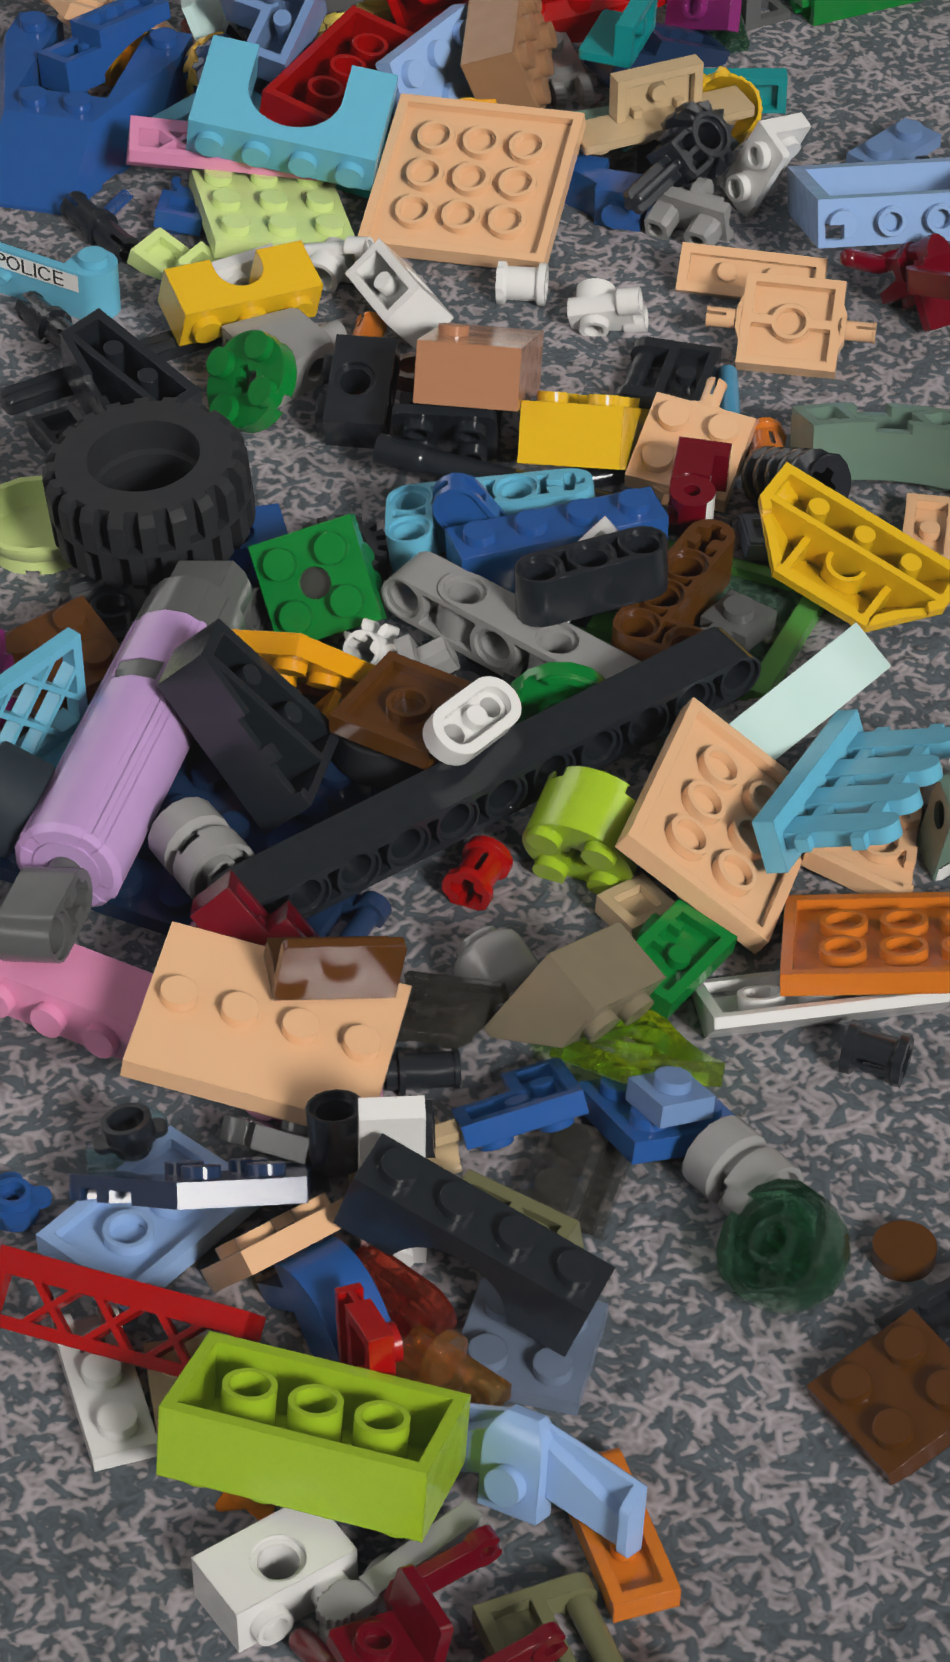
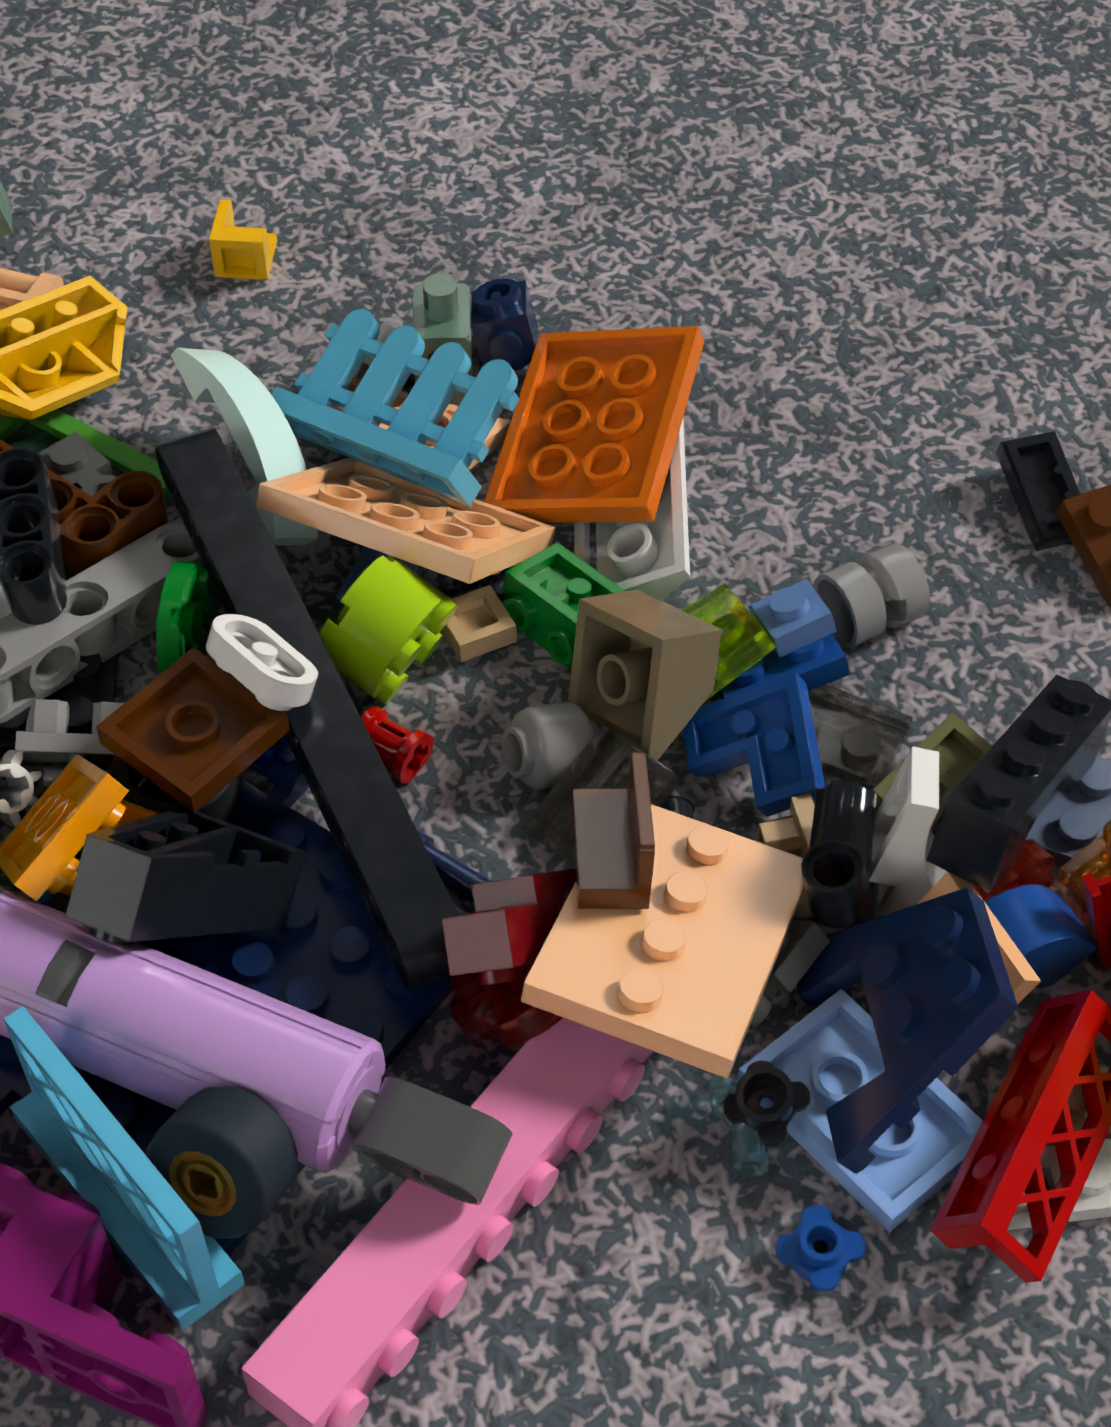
camera: 80 degrees left, 10 degrees up
light grey wheel [148,797,255,900] -> none
clear green cylinder [716,1178,851,1315] -> none
black bush [839,1019,914,1088] -> none
reddish brown tile [871,1220,937,1282] -> none

